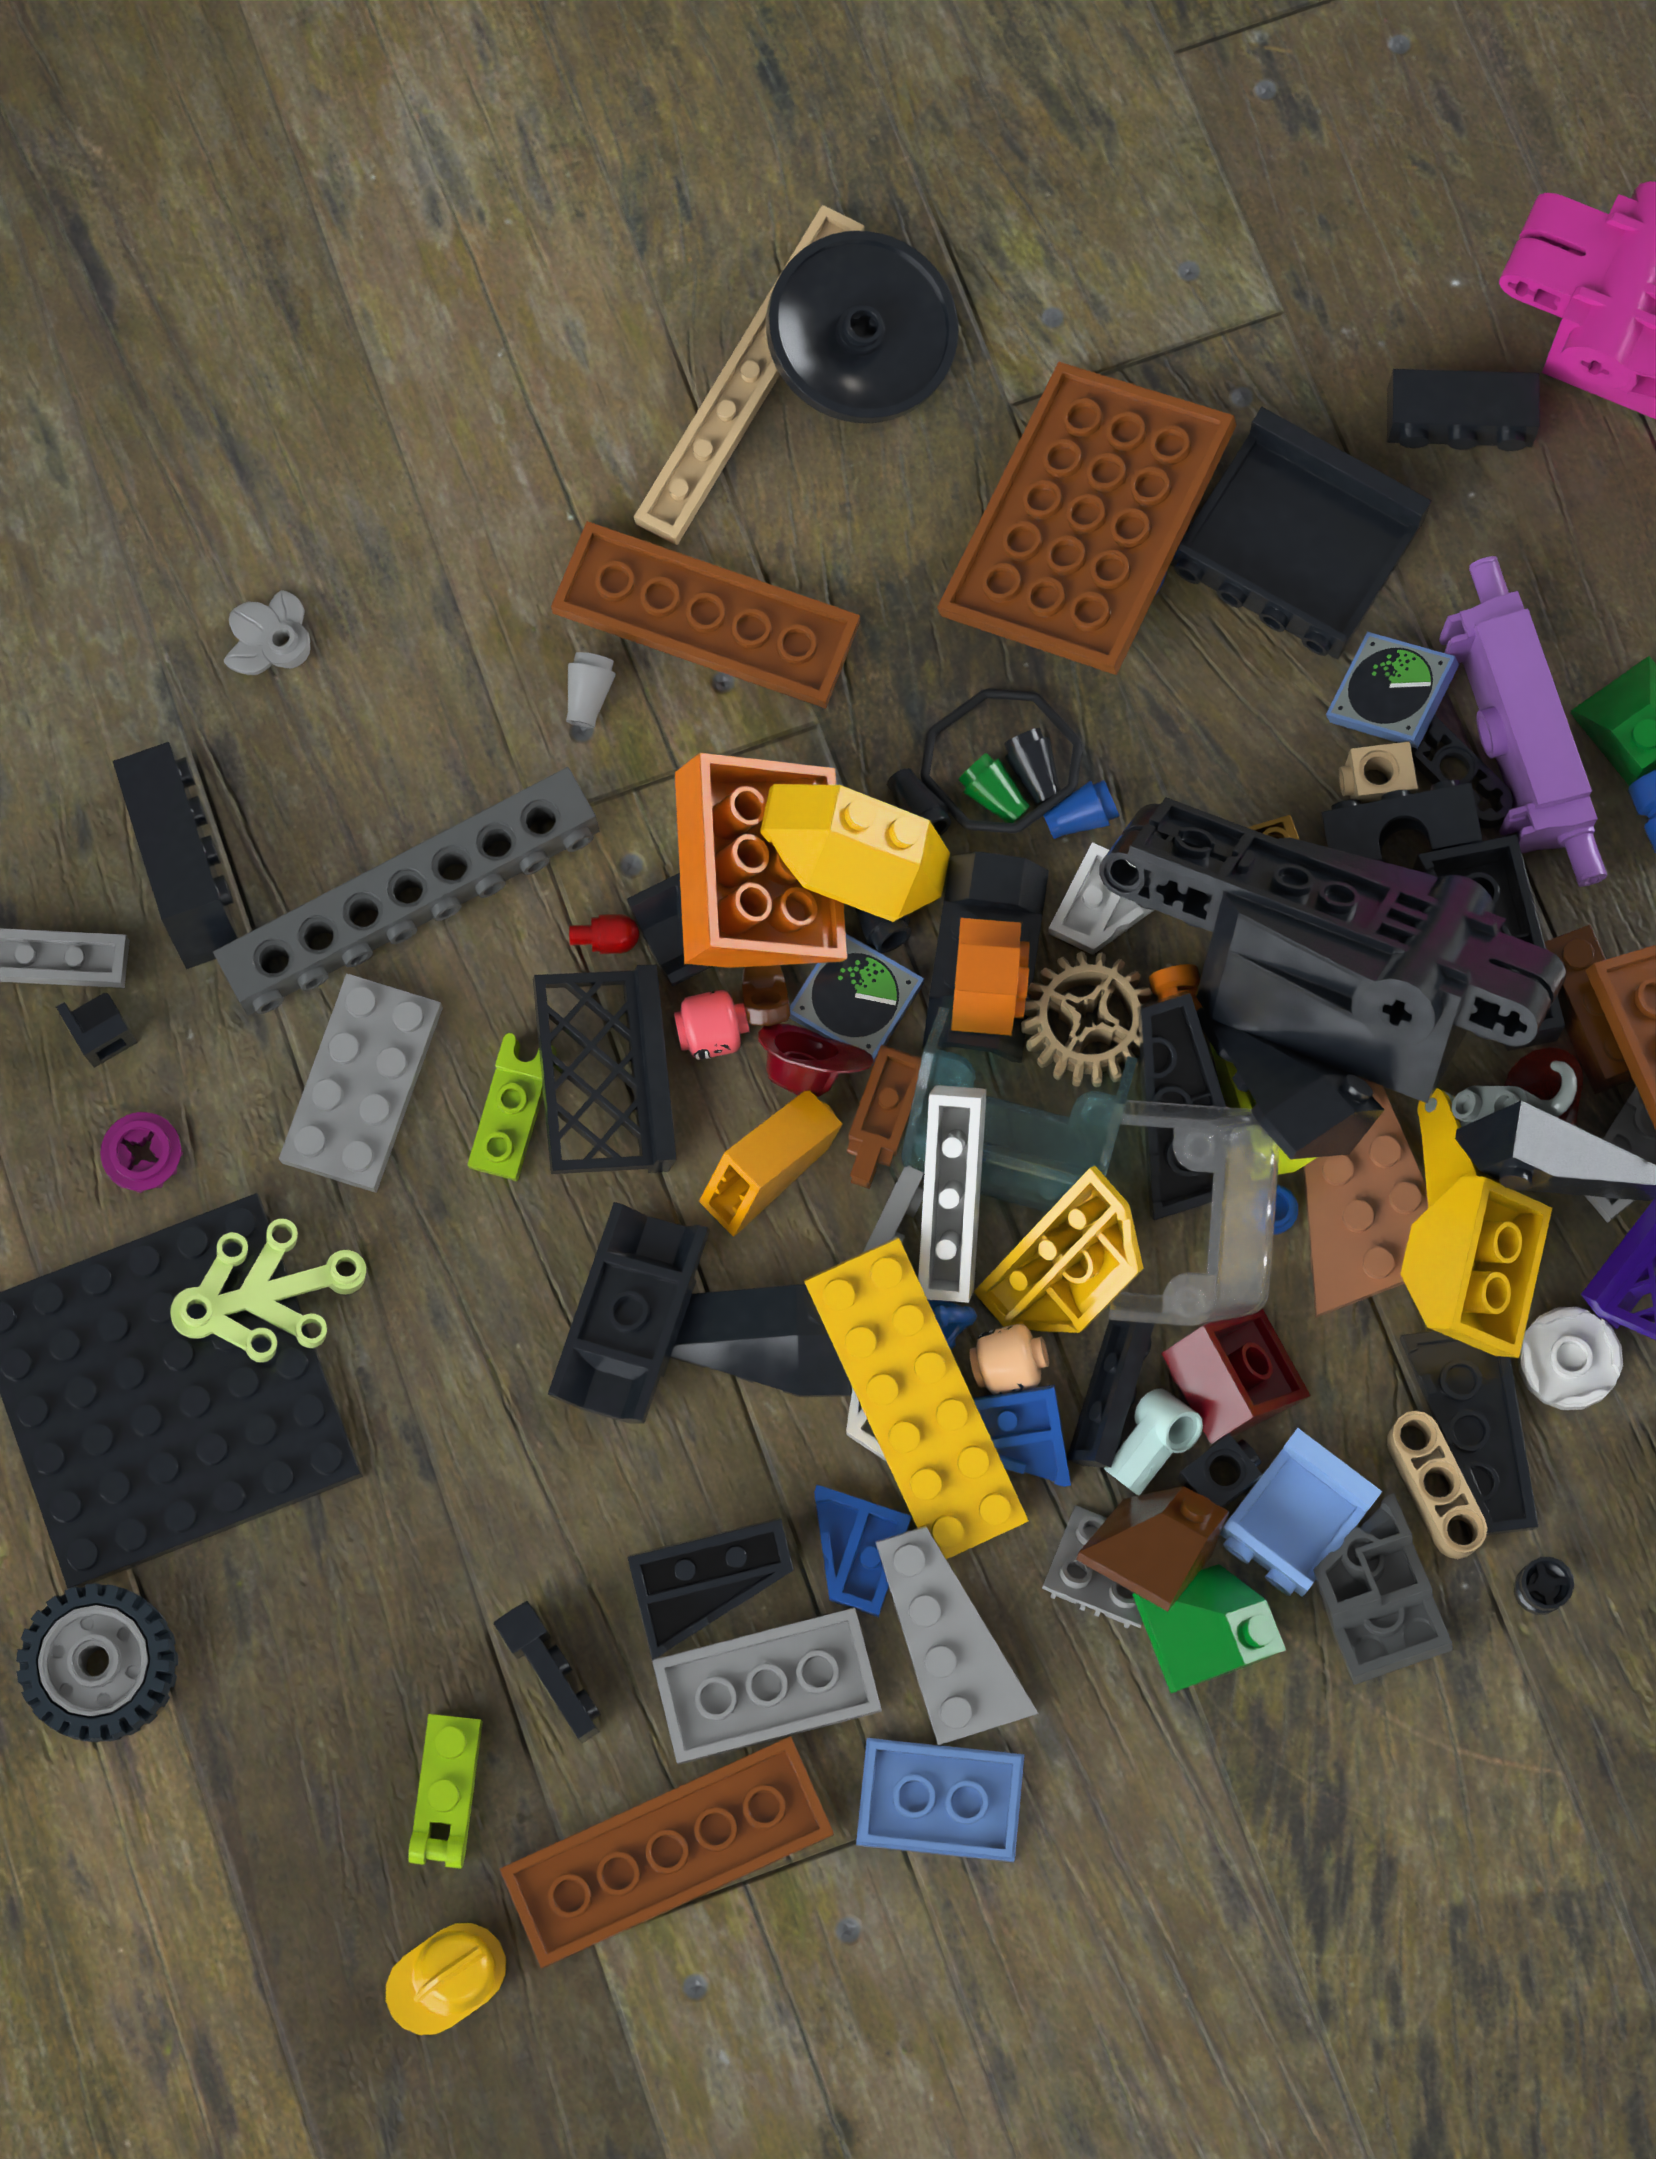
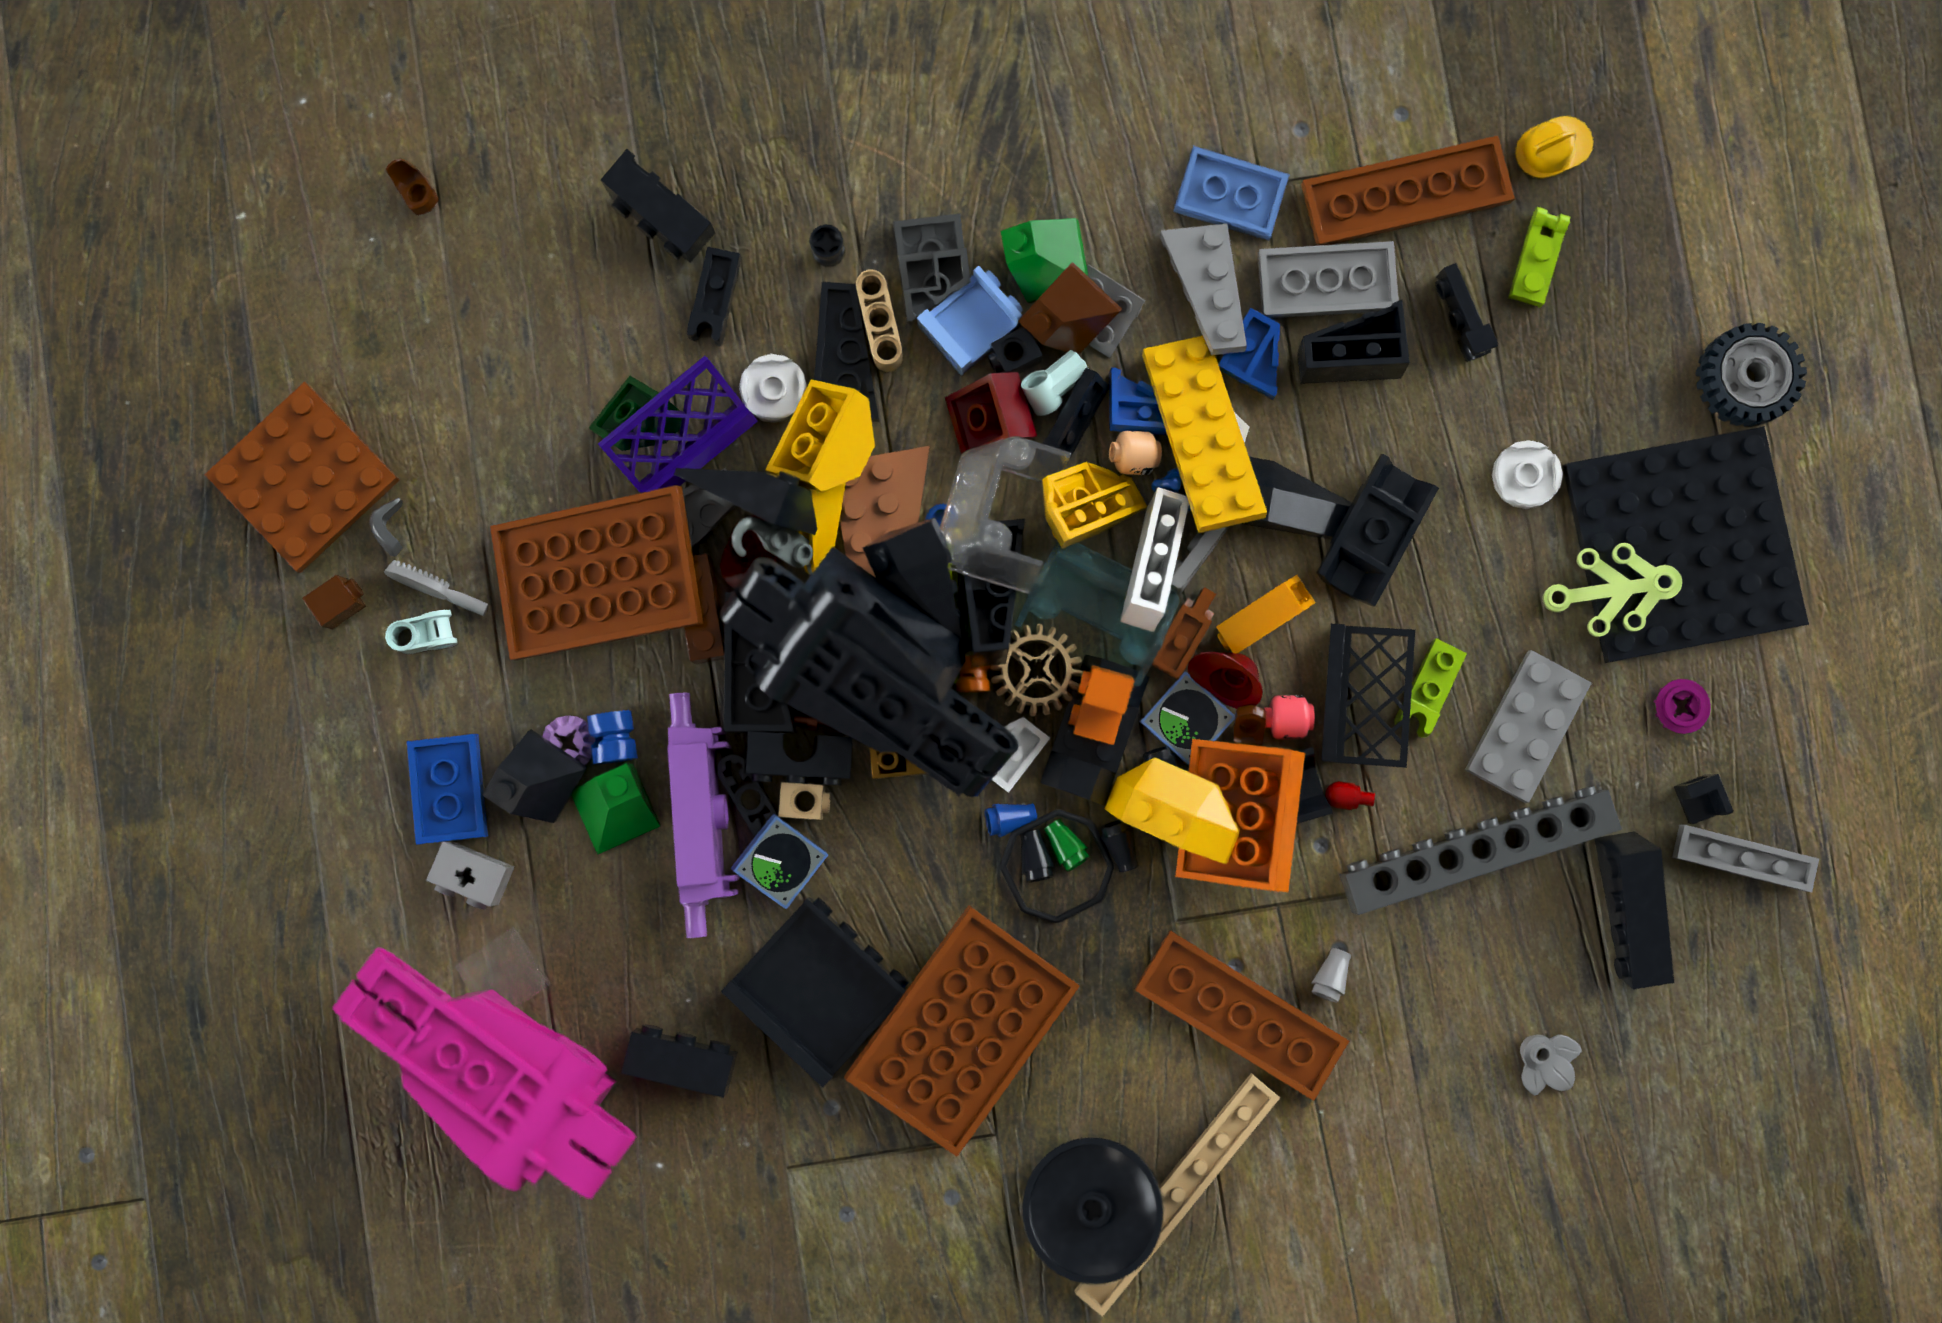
camera: 175 degrees left, 10 degrees up
none -> white tile [1492,440,1563,509]

